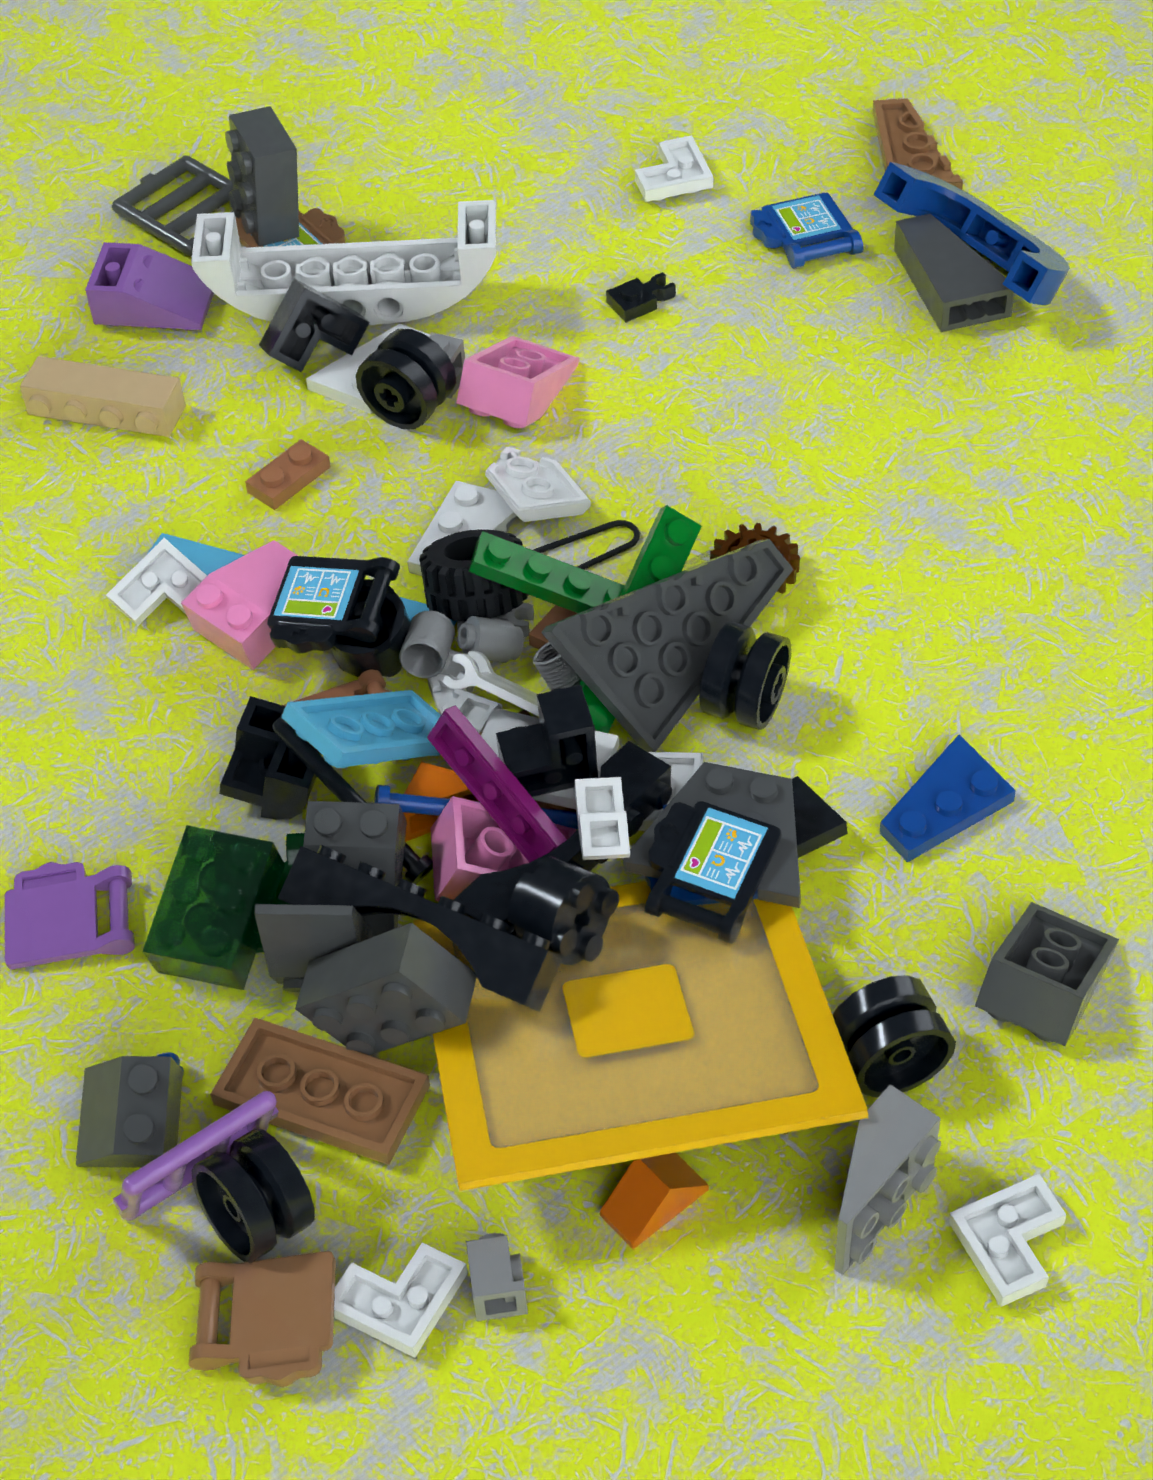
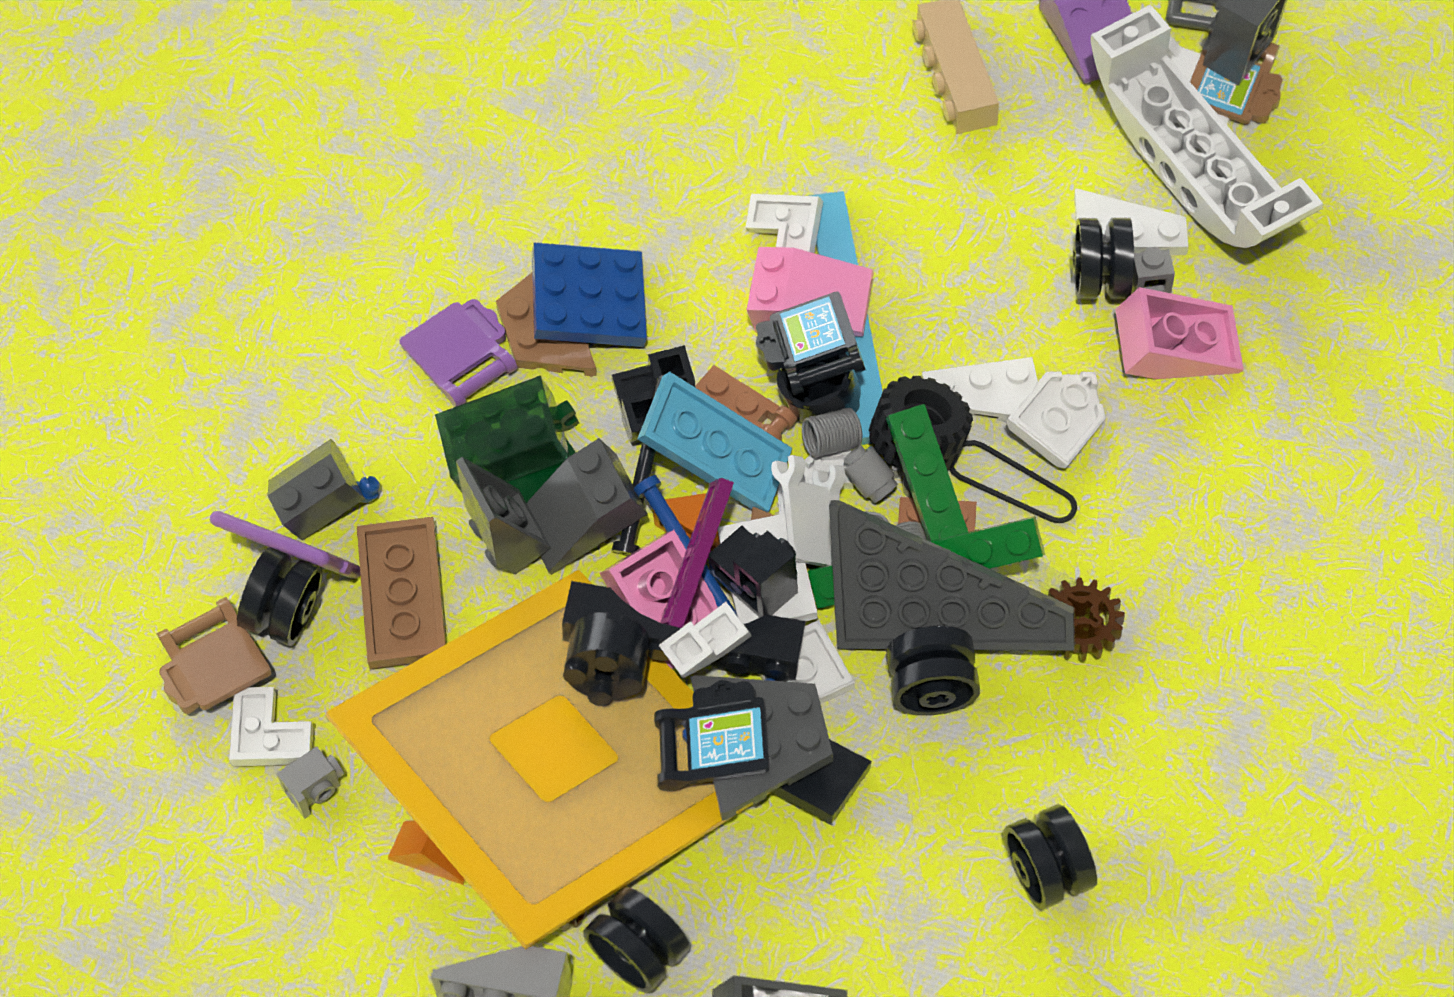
camera: 60 degrees right, 10 degrees up
nougat plate [245,439,330,510] -> none
black brick [259,278,370,372] -> none
black arch [278,845,563,1012] -> none
dark grey brick [295,923,477,1055] -> none
black plate [606,272,676,323] -> none
blue wing [880,734,1016,862] -> none
none -> medium nougat wing [496,273,597,377]
none -> blue plate [532,242,647,347]
none -> black wheel [1004,804,1097,911]

